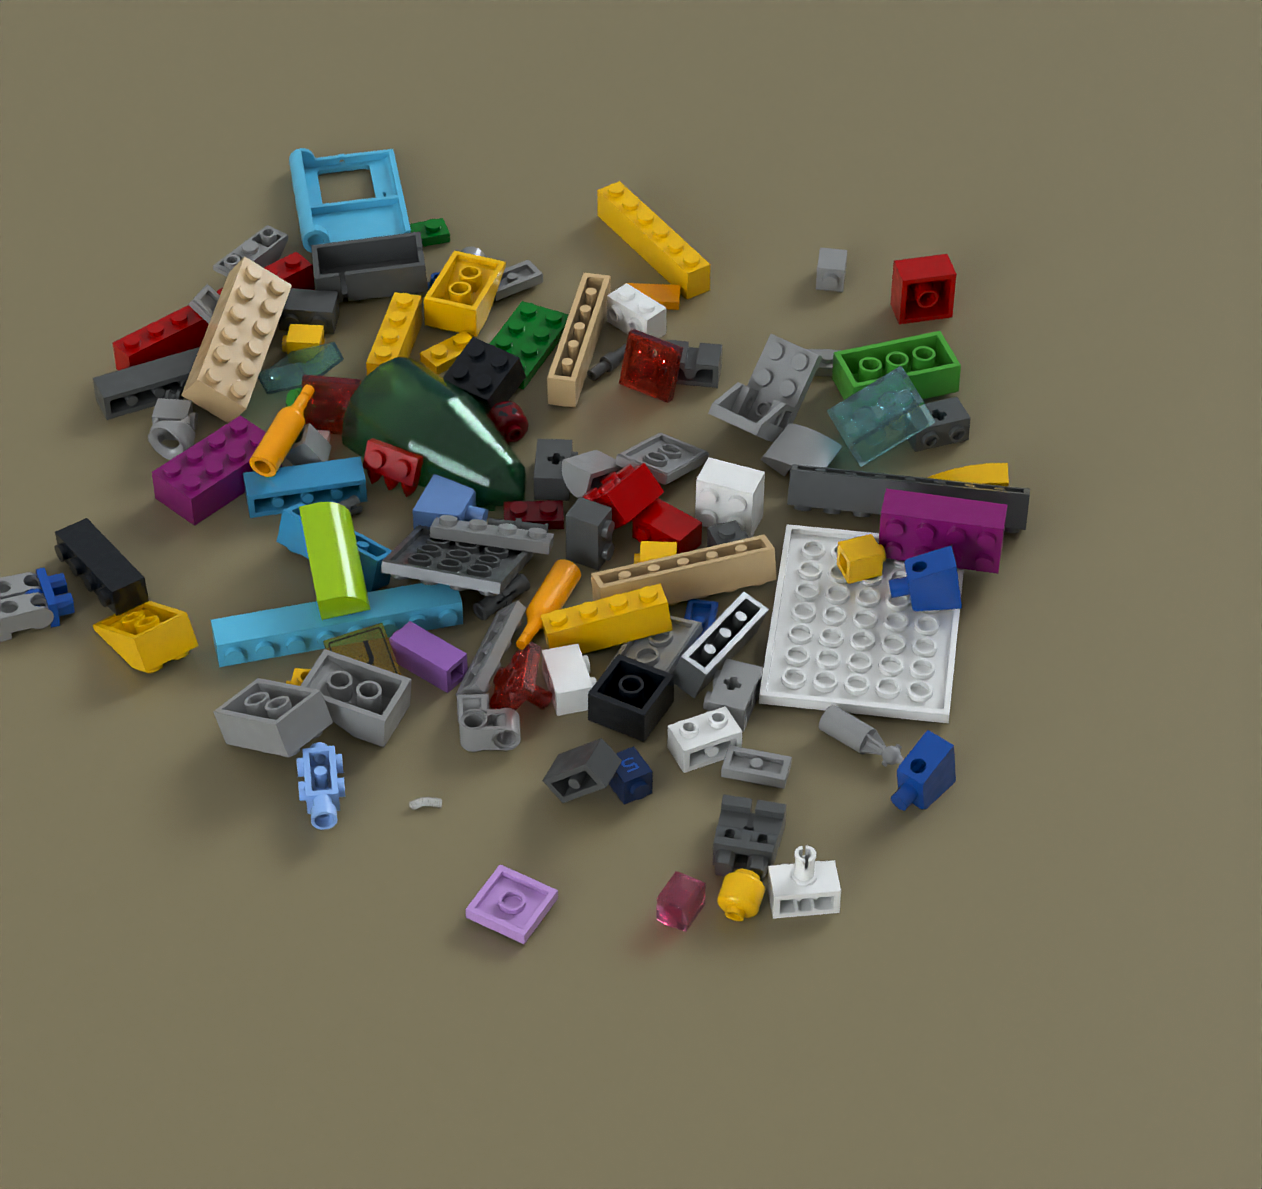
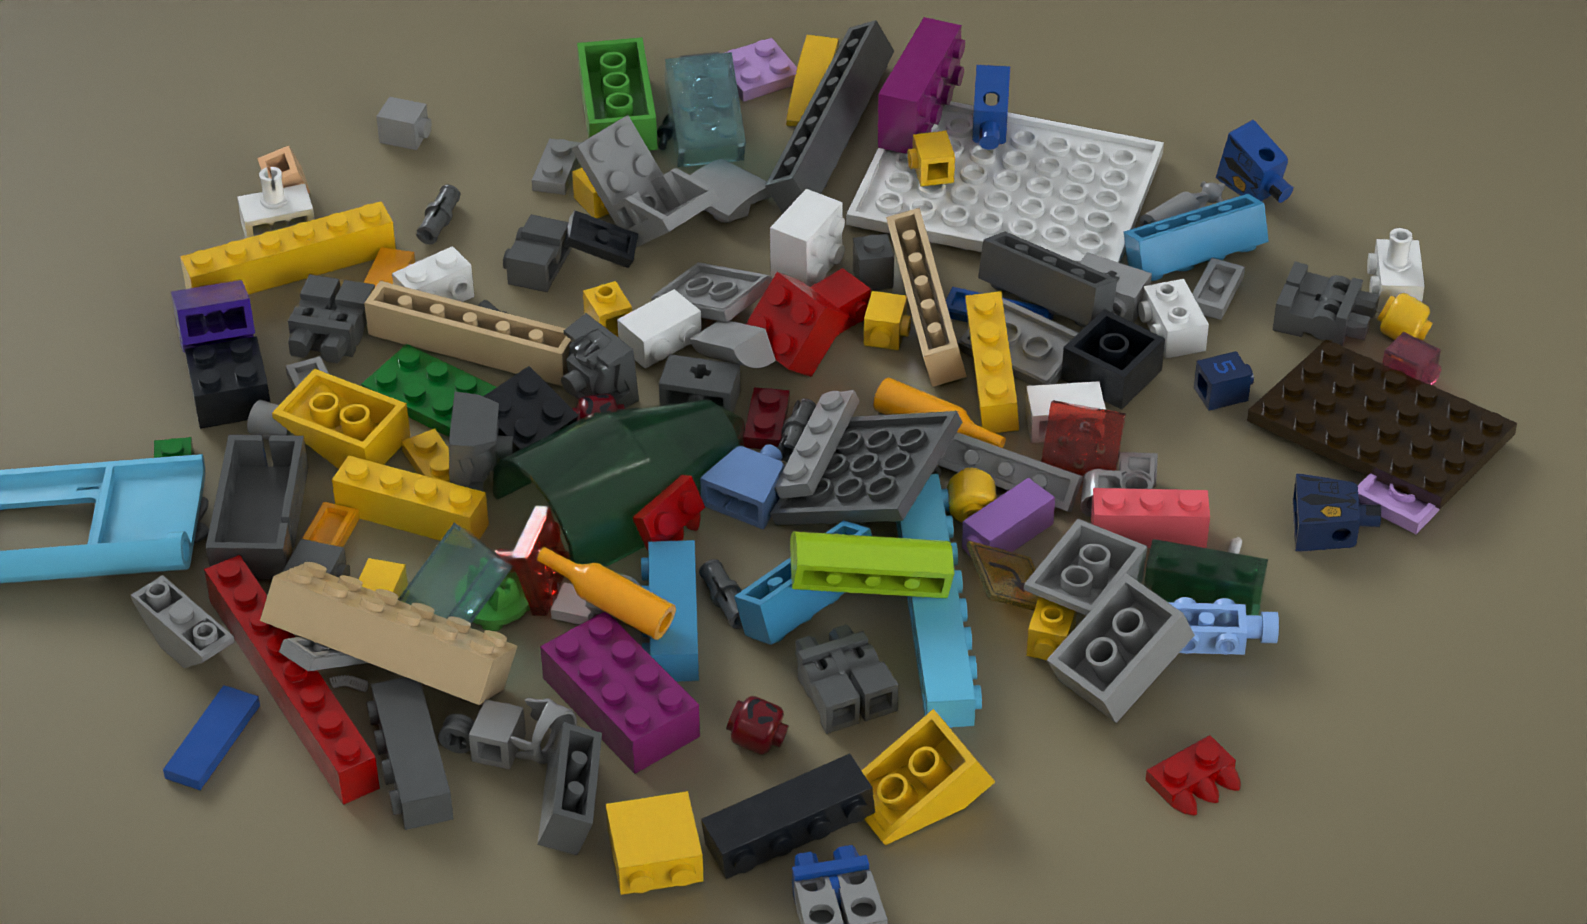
camera: 80 degrees left, 0 degrees up
dark grey brick [542,738,622,803] -> none
dark grey brick [566,497,615,570] -> none
clear red plate [619,329,683,403] -> none
red brick [890,254,957,325] -> none
none -> blue tile [163,685,260,791]
none -> dark purple brick [171,280,255,353]
none -> black brick [185,336,271,429]
none -> white brick [237,167,315,238]
none -> light nougat brick [257,145,310,194]
none -> dark grey hips [288,274,375,363]
none -> light orange tile [302,502,360,547]
none -> dark grey pin [416,184,461,244]
none -> dark grey brick [449,391,513,492]
none -> dark grey brick [537,722,602,855]
none -> dark grey brick [561,313,639,408]
none -> black plate [564,210,638,268]
none -> yellow brick [583,281,632,337]
none -> yellow brick [606,791,704,895]
none -> white brick [617,289,701,368]
none -> lavender plate [720,38,797,102]
none -> dark red head [726,696,789,755]
none -> dark grey hips [796,624,899,734]
none -> yellow head [947,468,997,523]
none -> coral brick [1091,488,1210,549]
none -> dark azure brick [1123,194,1269,281]
none -> clear green brick [1144,539,1268,615]
none -> red plate [1145,735,1241,816]
none -> dark brown plate [1247,340,1517,509]
none -> dark blue torso [1292,474,1381,552]

